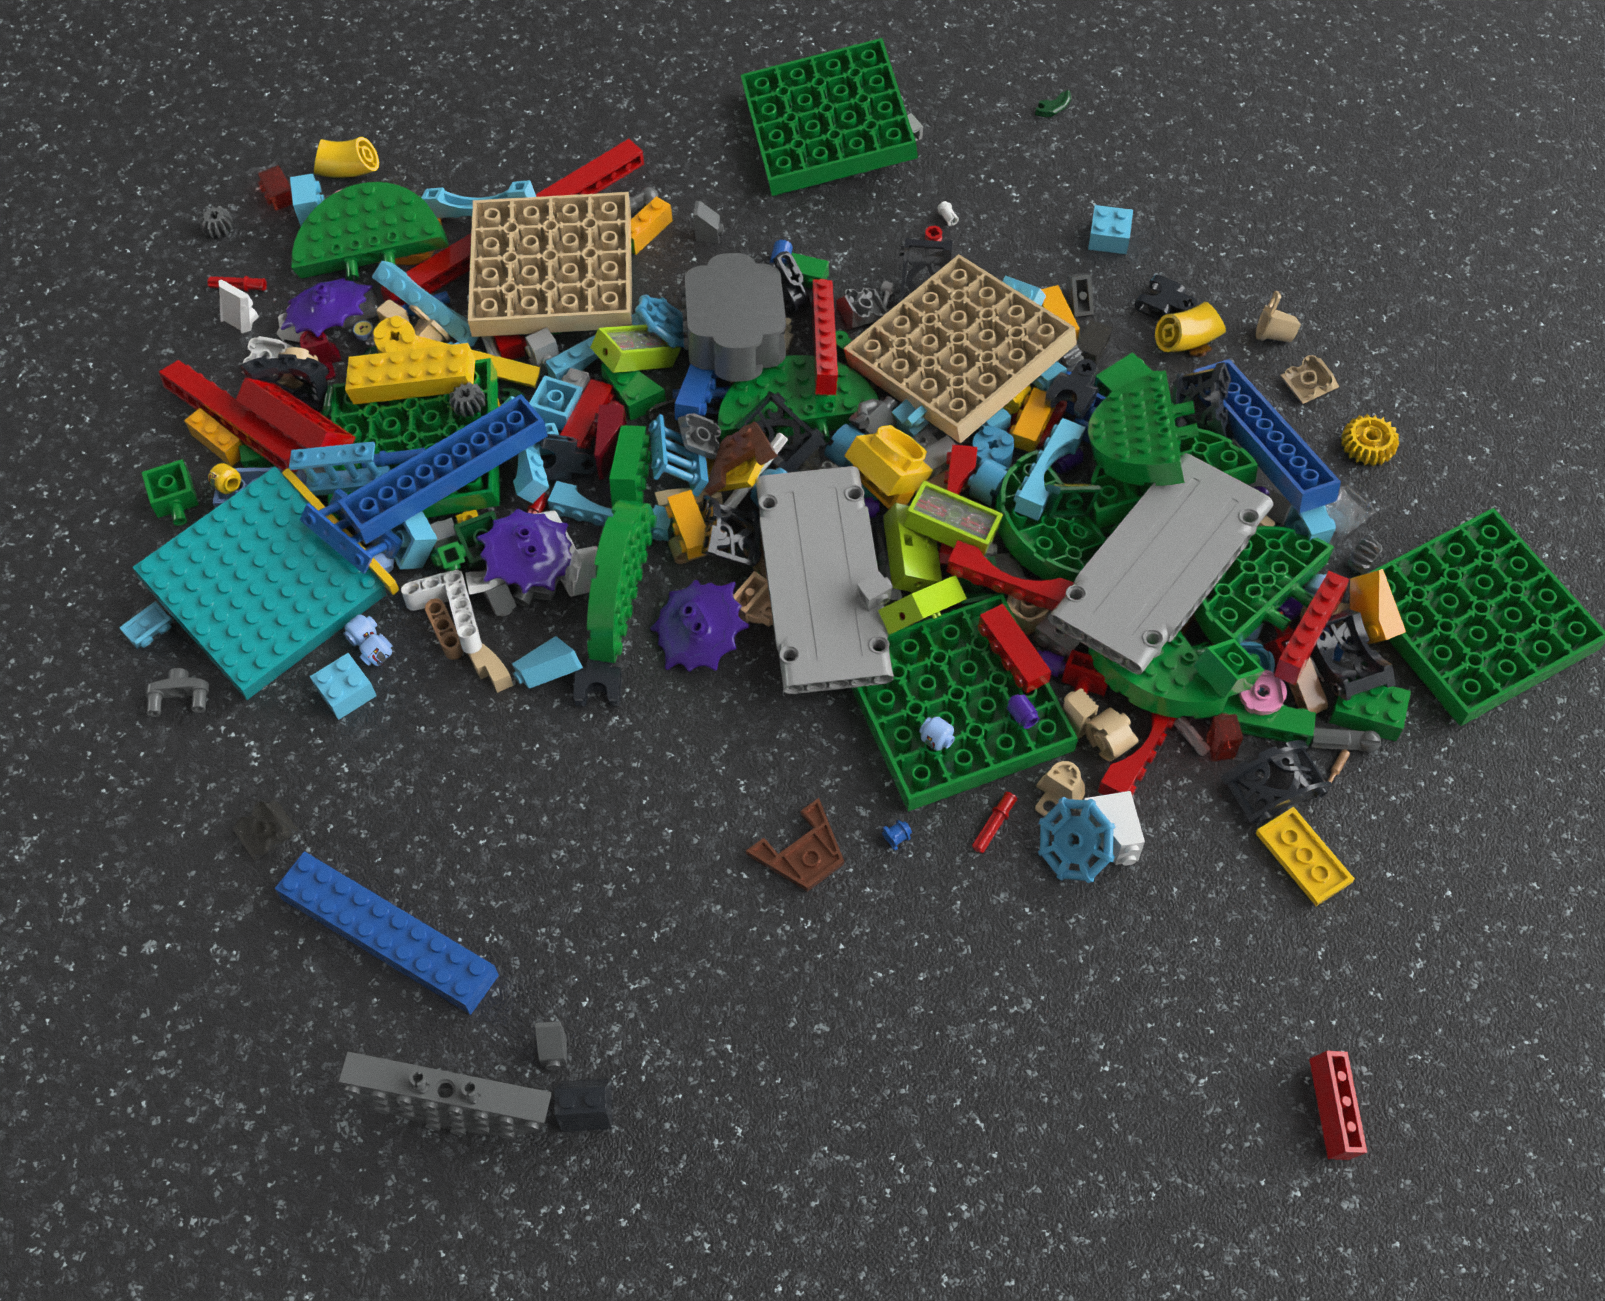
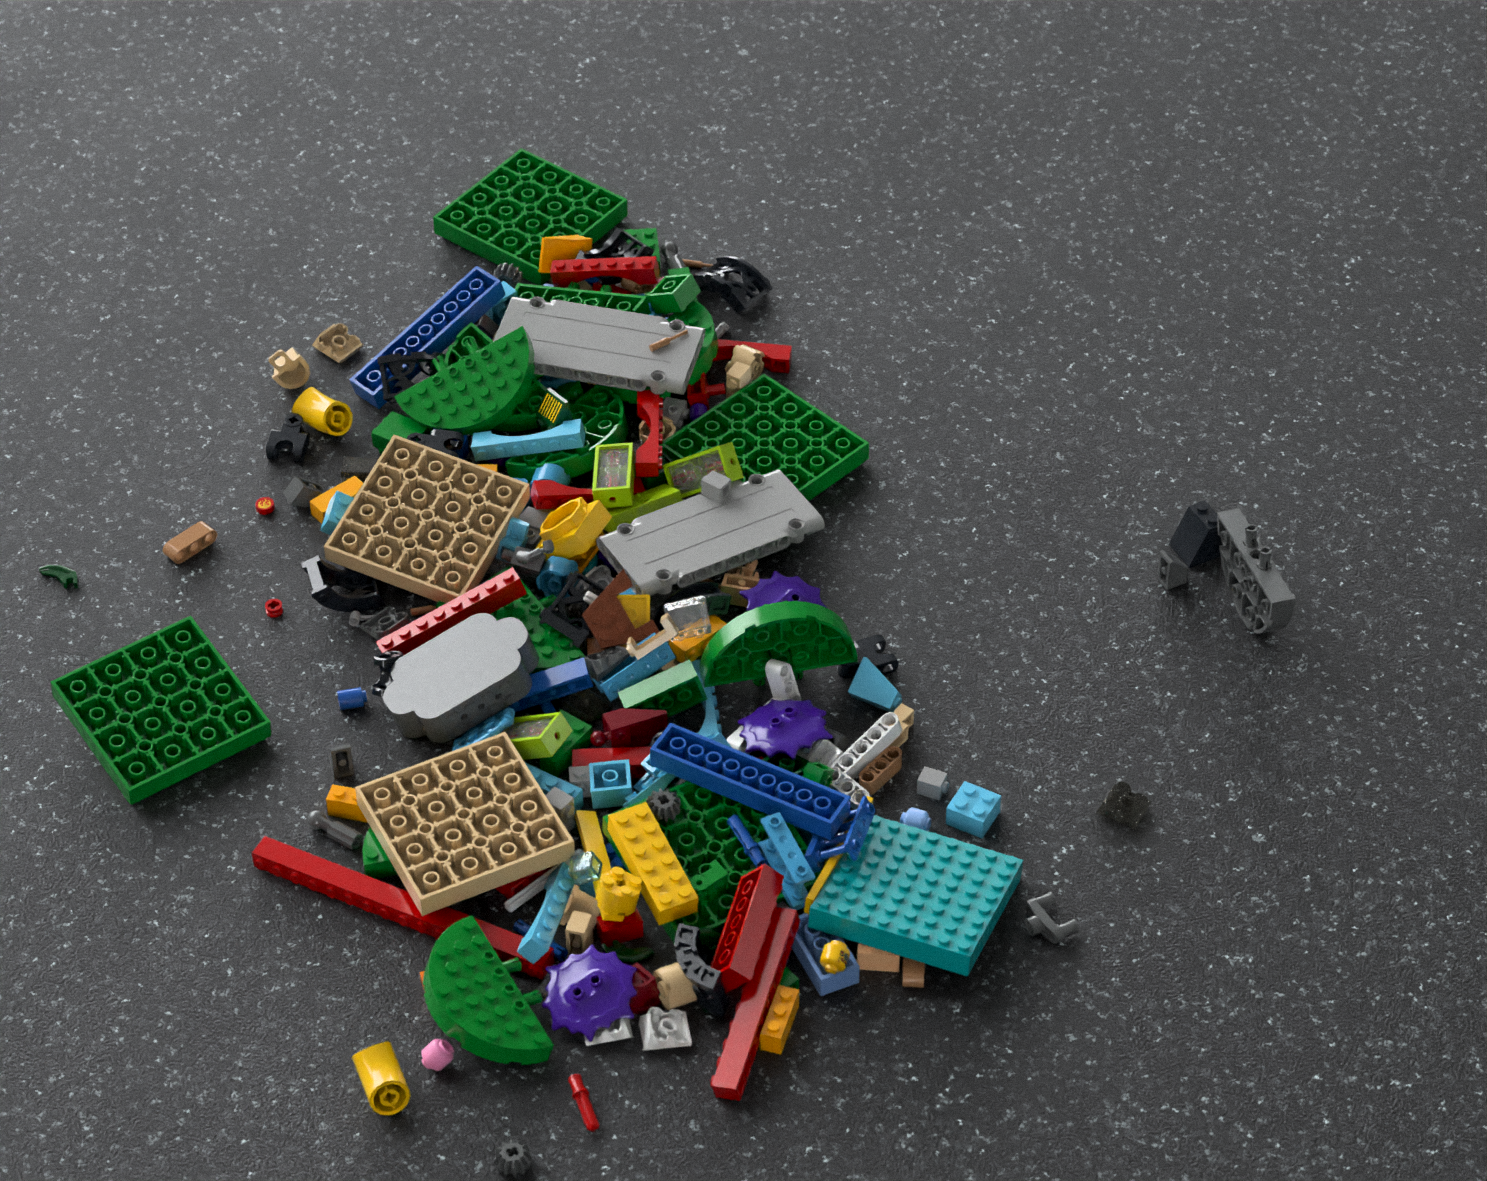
camera: 115 degrees left, 15 degrees down
medium azure bracket [119,601,173,649] -> none
green brick [142,459,199,526] -> none
white slope [218,280,259,333] -> none
clear red brick [258,165,293,211] -> none
blue brick [275,851,499,1015] -> none
medium azure brick [290,174,325,226] -> none
light blue head [359,633,393,666] -> none
medium azure arch [421,180,536,219] -> none
copper wing [746,798,844,892] -> none
green brick [786,253,829,289] -> none
blue brick [882,820,912,851] -> none
light blue head [919,717,955,751] -> none
white pin [938,201,959,226] -> none
red axle [972,792,1018,853] -> none
red brick [978,604,1051,694] -> none
dark purple brick [1007,694,1039,729] -> none
tan container [1035,761,1085,817] -> none
dark azure plate [1038,797,1115,883] -> none
white slope [1080,791,1145,865] -> none
medium azure brick [1088,205,1133,254] -> none
clear red brick [1206,713,1243,762] -> none
yellow plate [1255,807,1354,906] -> none
red brick [1309,1051,1367,1160] -> none
yellow gear [1341,414,1399,466] -> none
none -> medium nougat beam [162,521,217,564]
none -> red tile [255,497,275,515]
none -> clear light blue brick [568,851,603,885]
none -> tan panel [626,613,678,660]
none -> medium nougat piece [649,329,688,352]
none -> clear slope [664,595,711,642]
none -> green leg [690,859,728,899]
none -> light grey brick [917,766,949,800]

